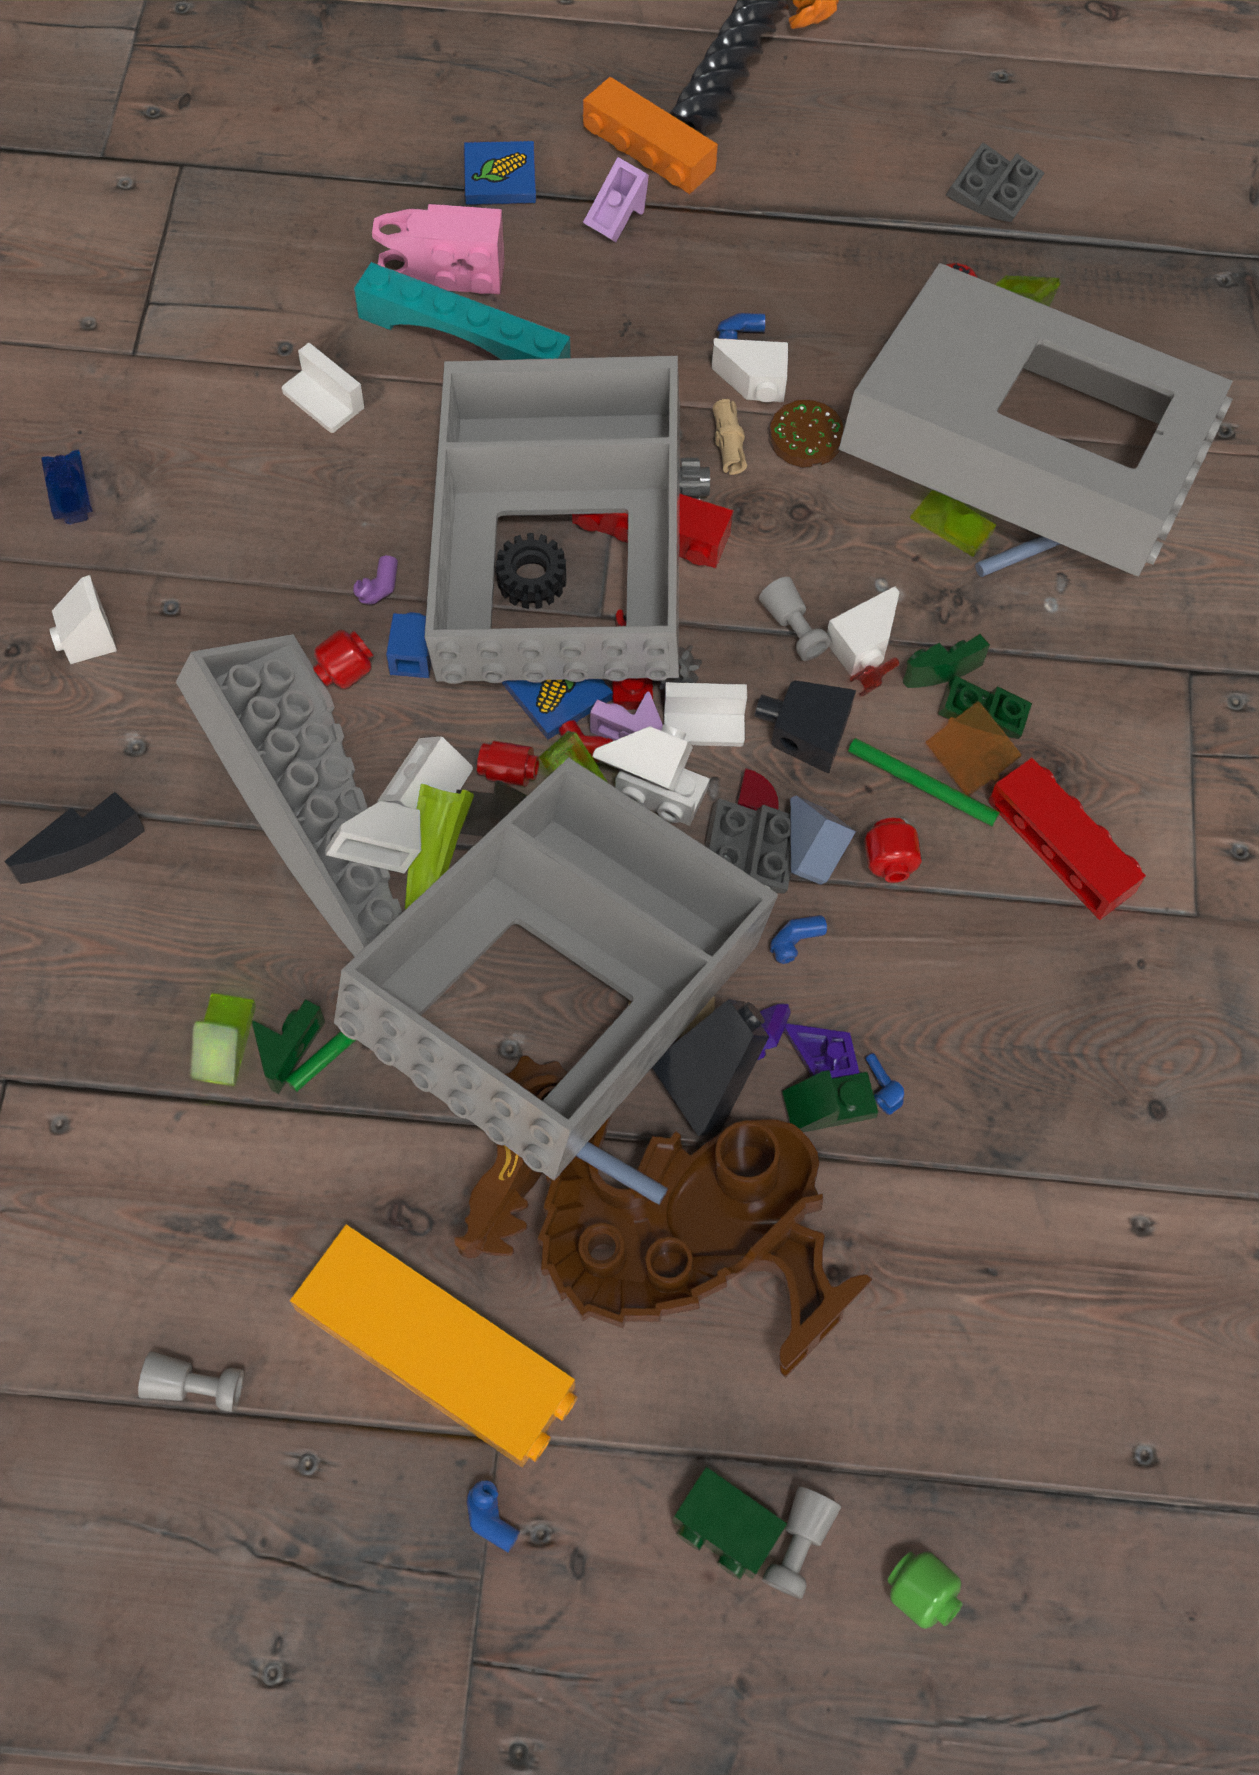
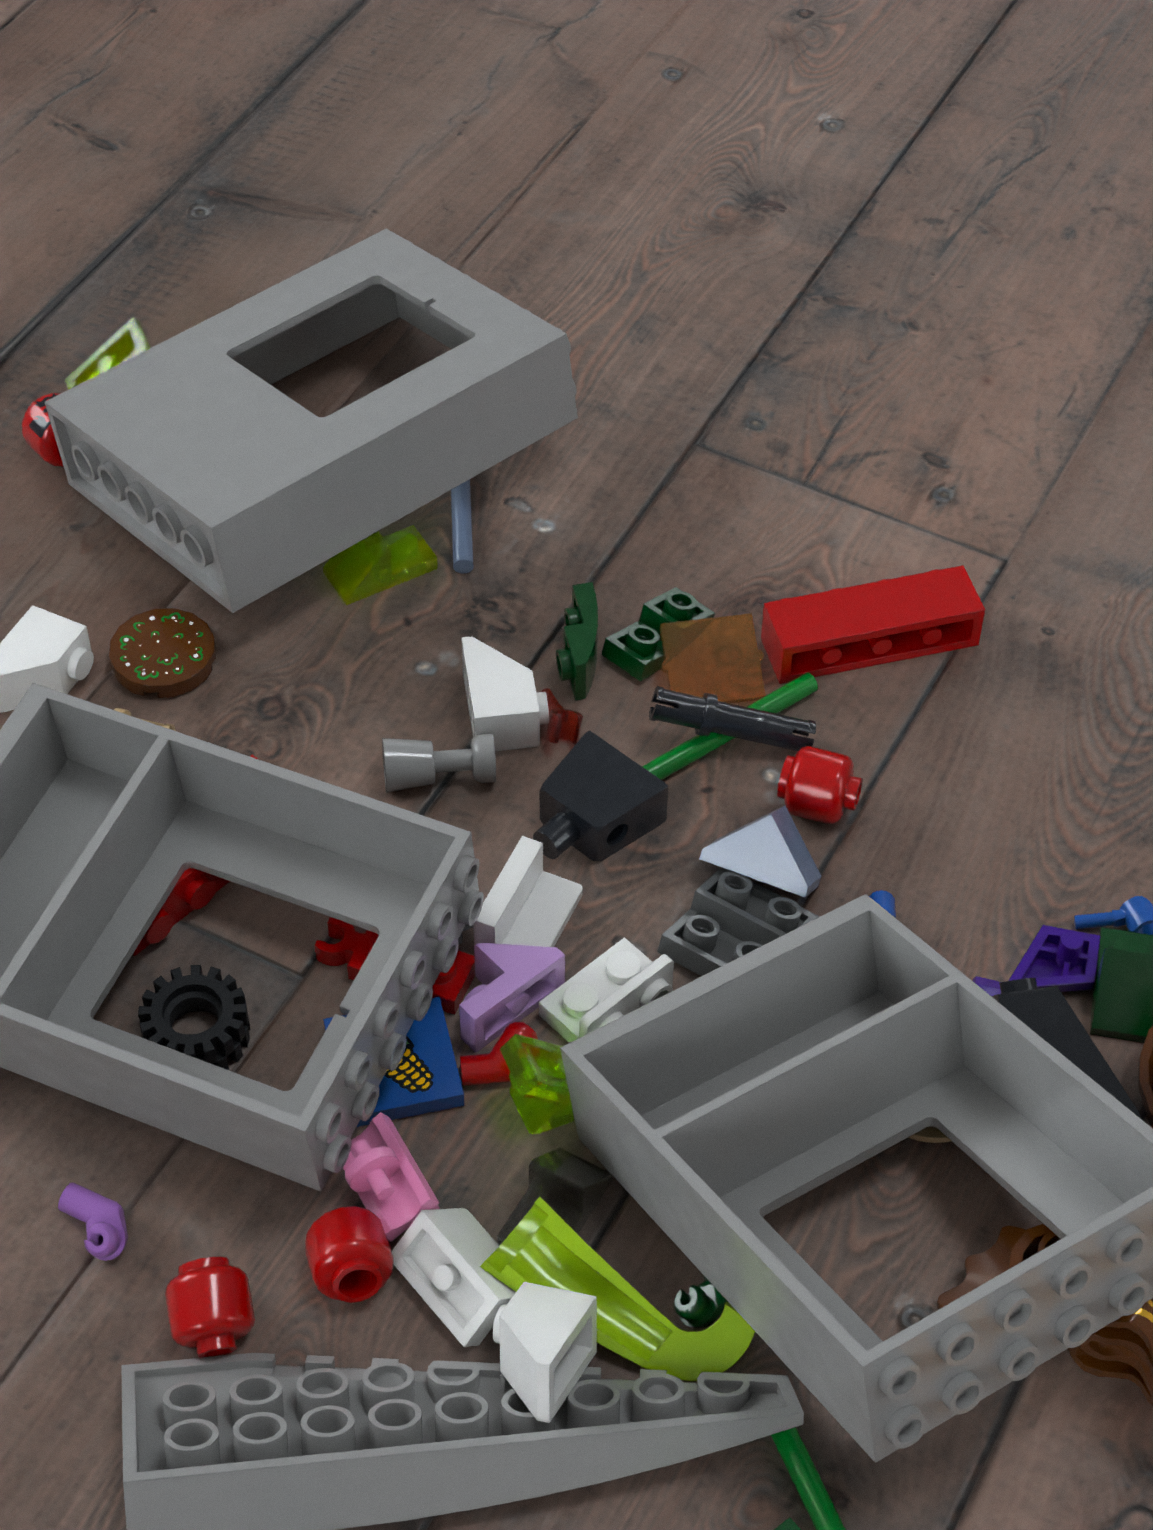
camera: 65 degrees left, 15 degrees down
blue brick [386,612,432,678] -> none
red brick [477,740,540,787] -> none
white slope [592,724,693,792] -> none
dark red tile [738,768,779,811] -> none
none -> red head [305,1206,394,1303]
none -> bright pink hips [343,1112,439,1242]
none -> black pin [649,686,816,751]

